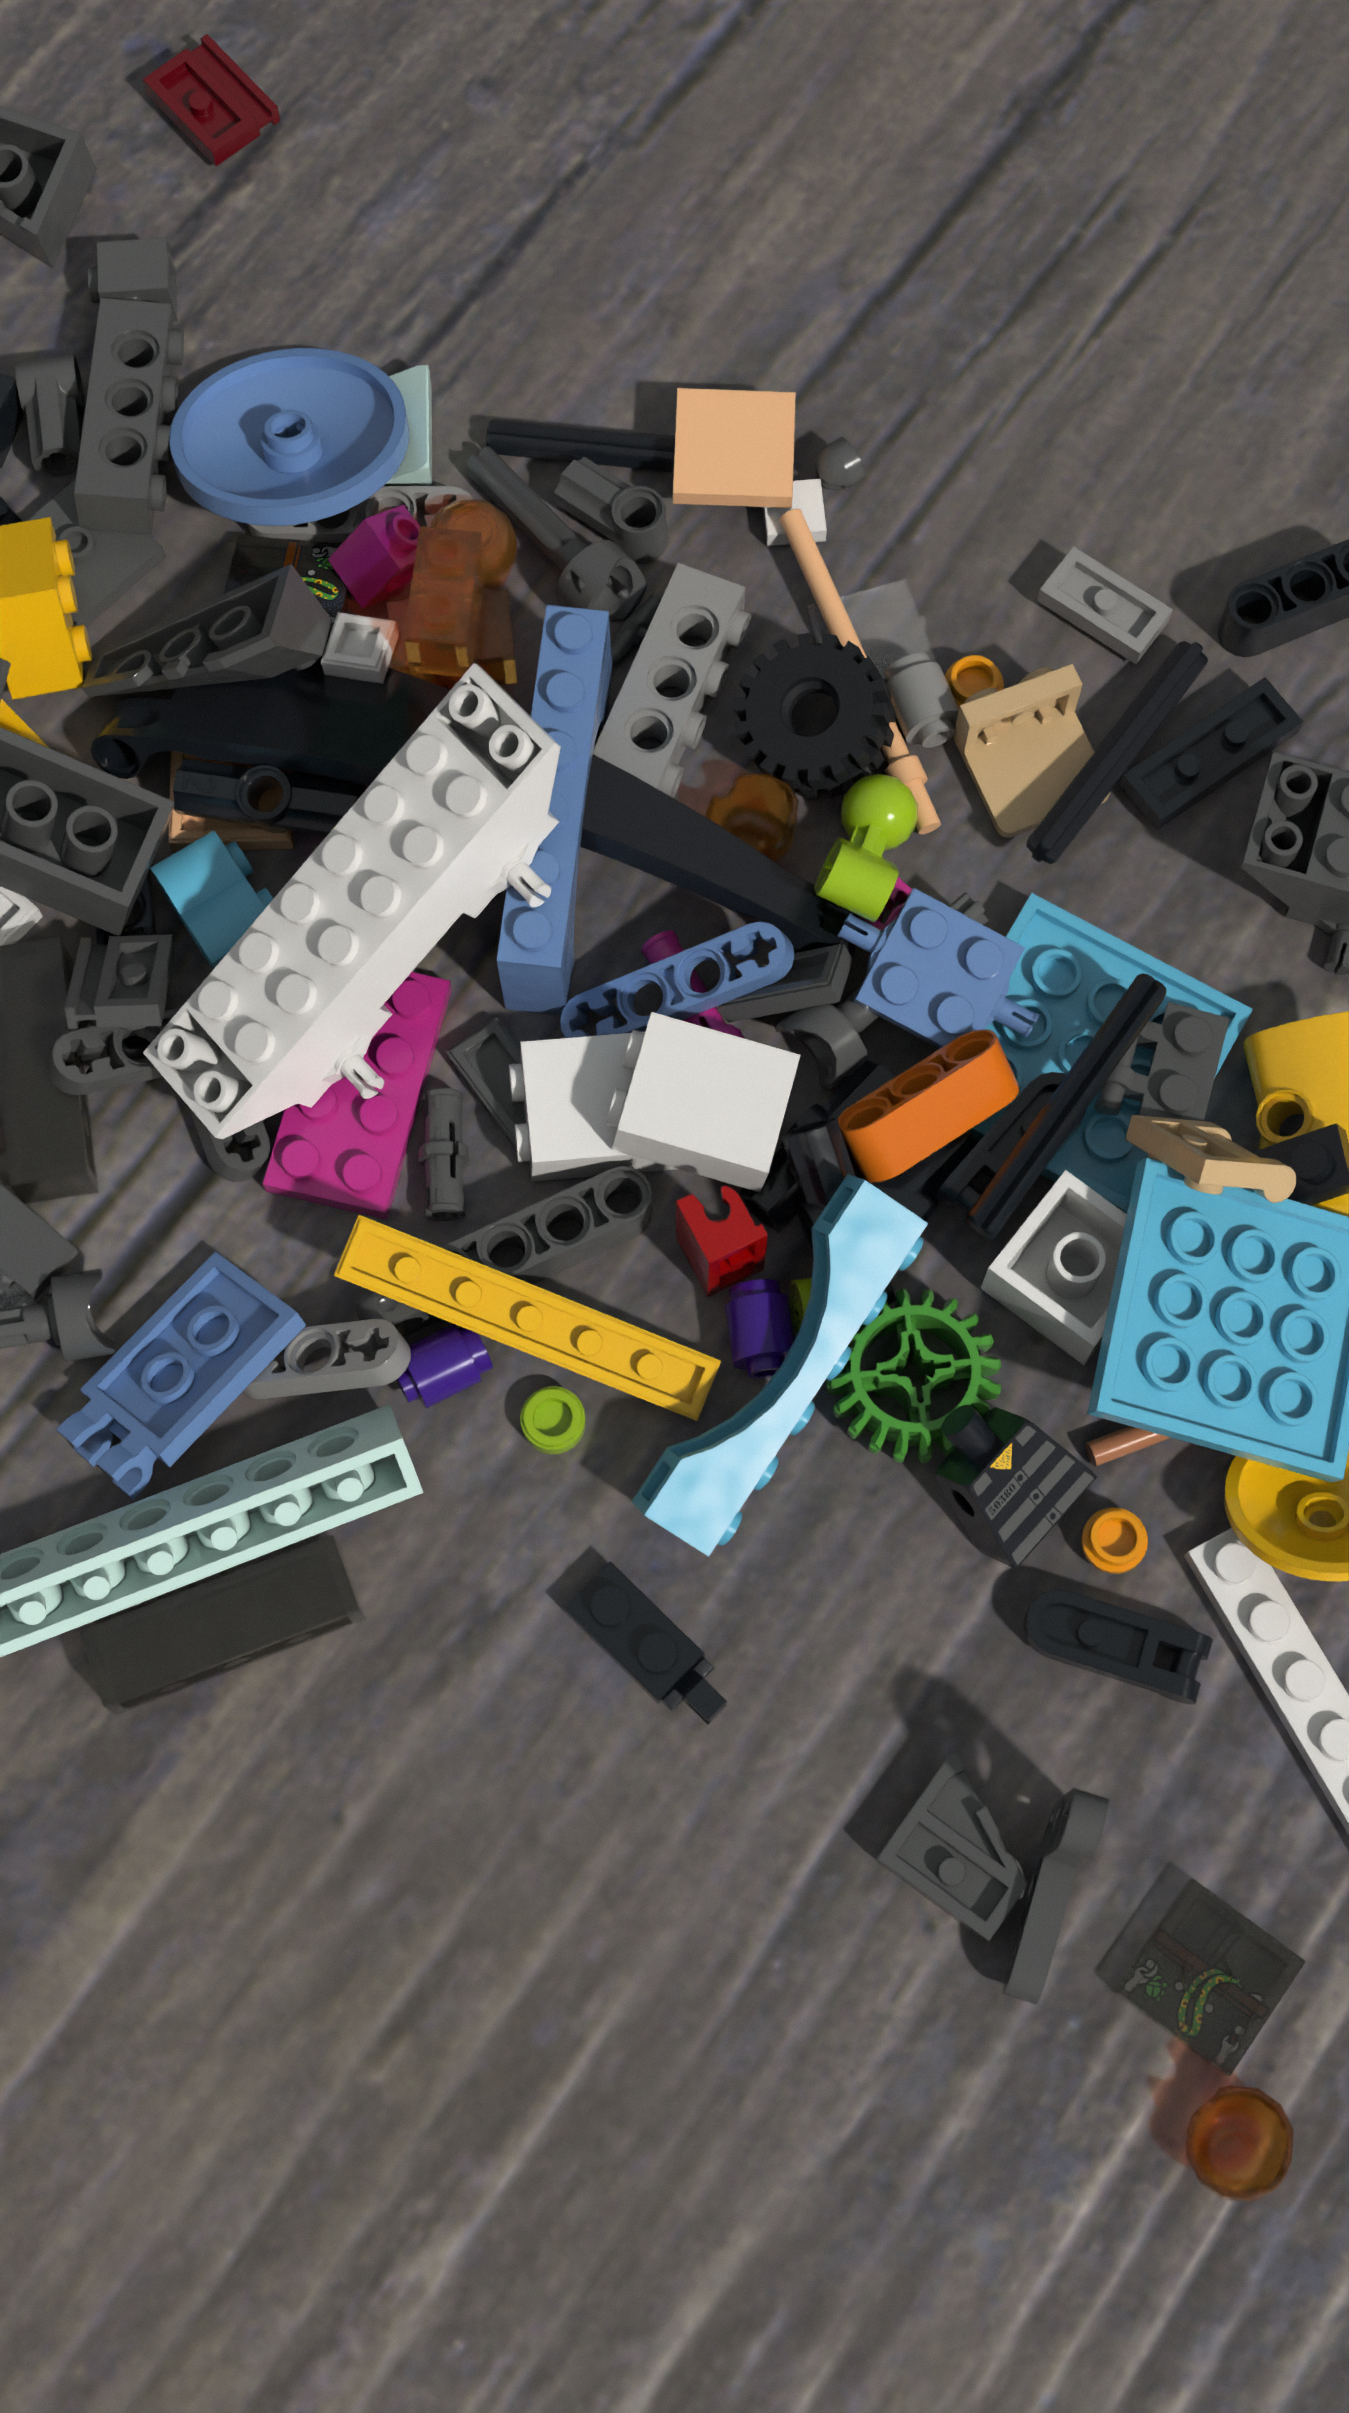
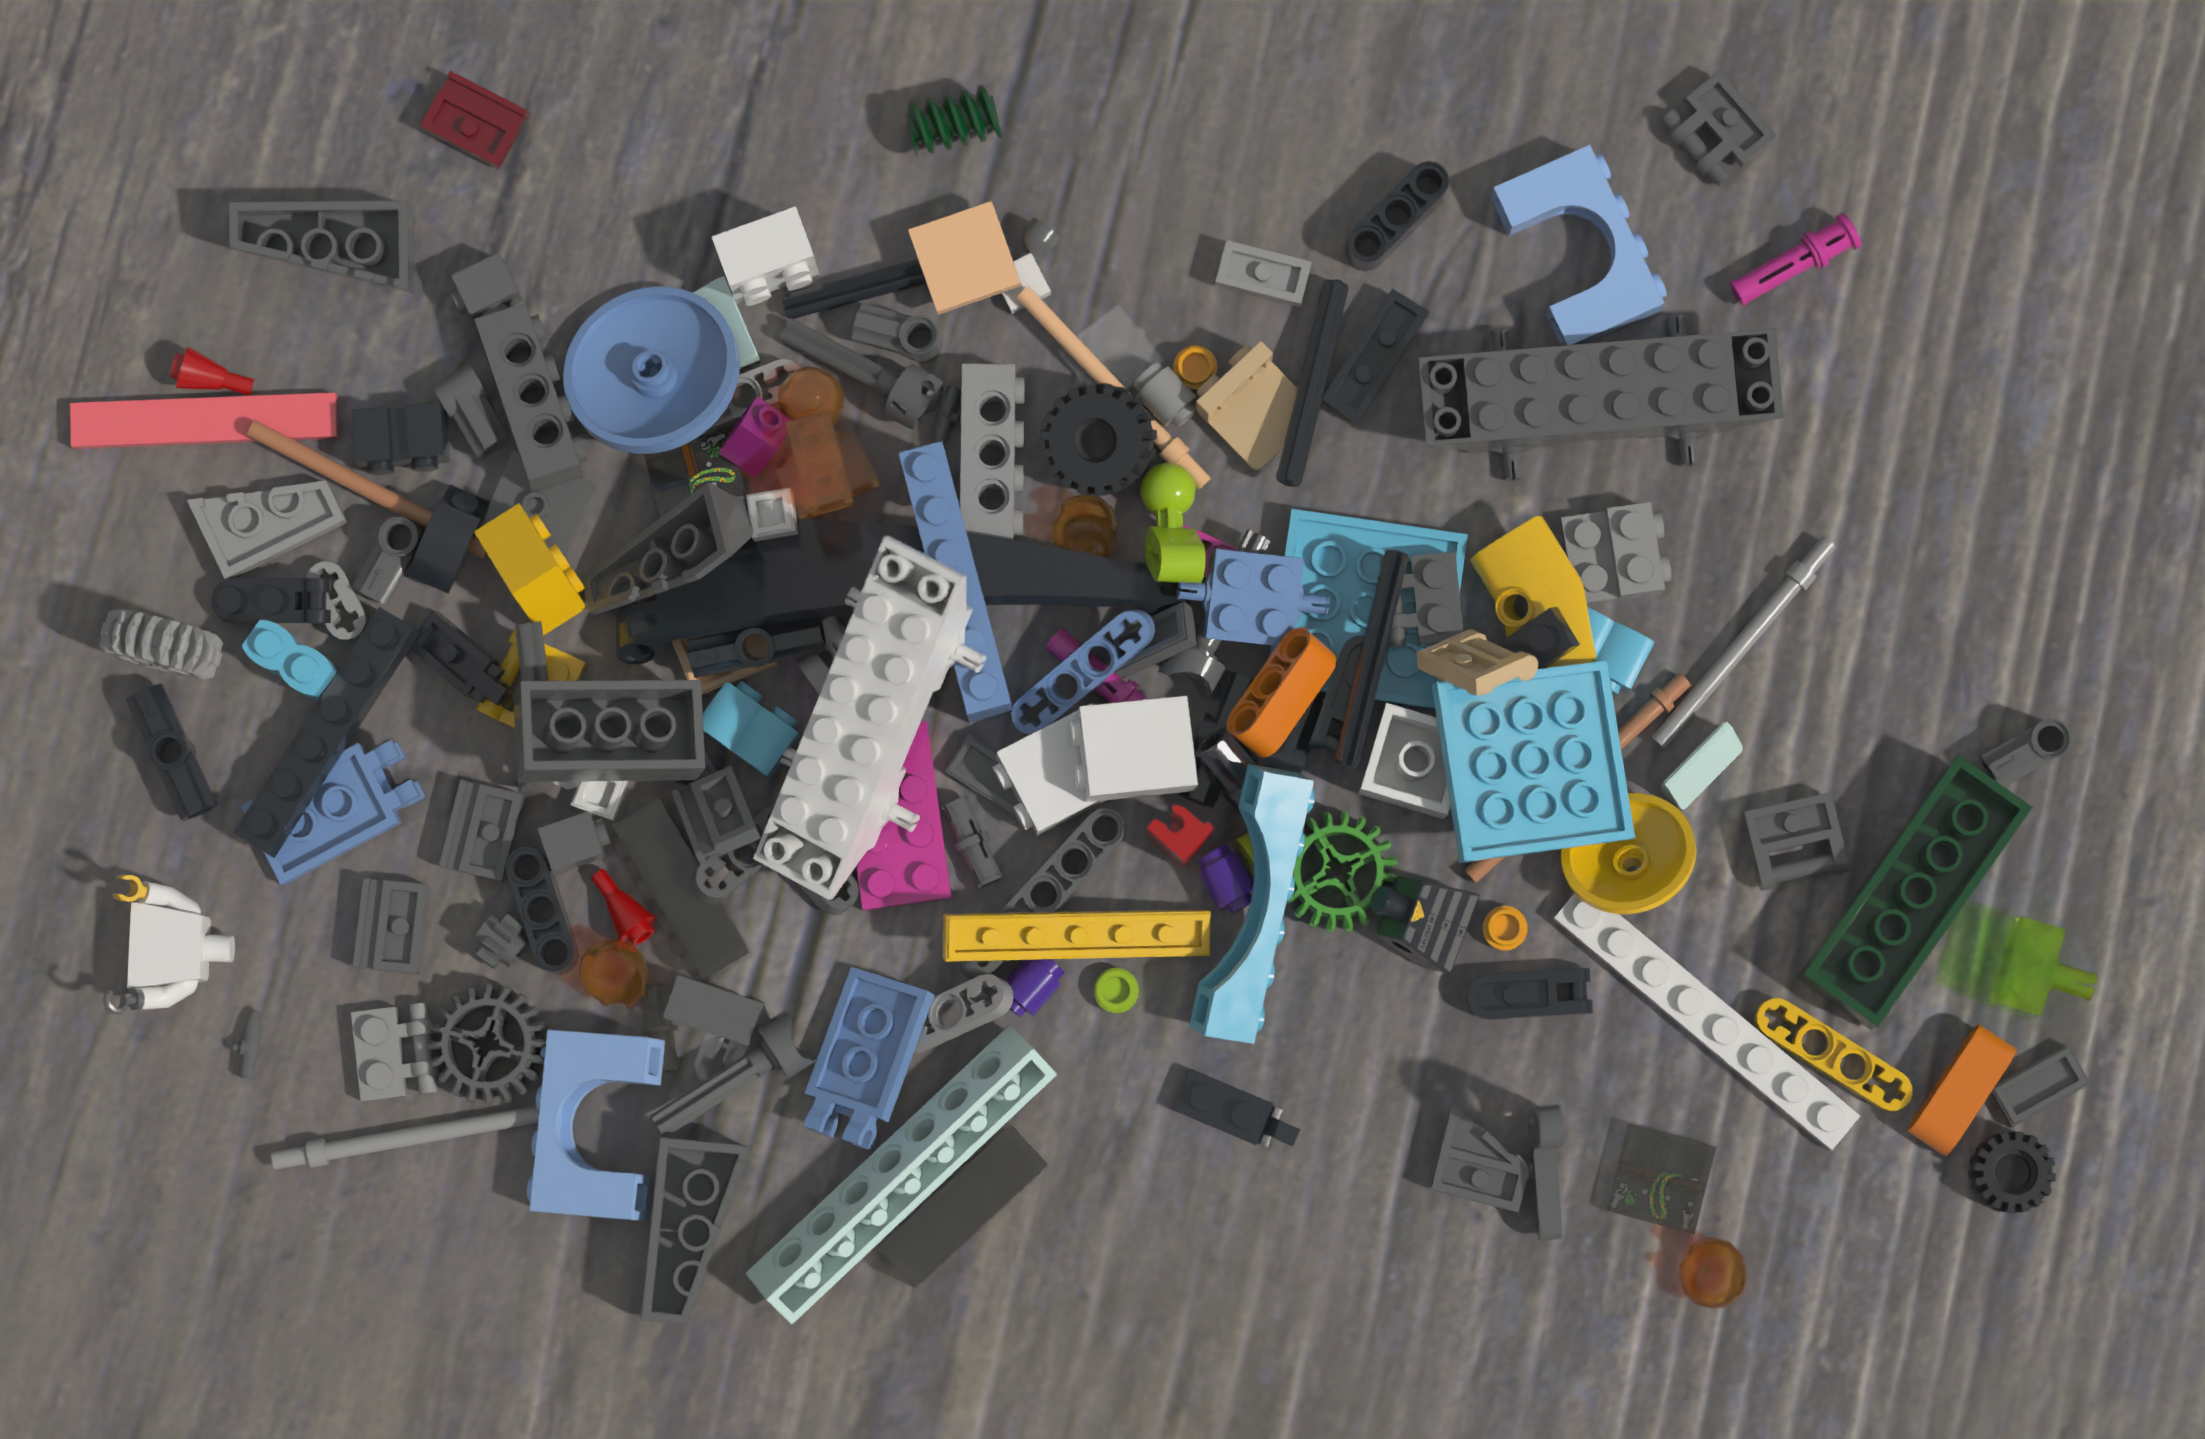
camera: 20 degrees left, 10 degrees up
none -> white brick [712,206,819,306]
none -> dark green piece [907,85,1002,157]

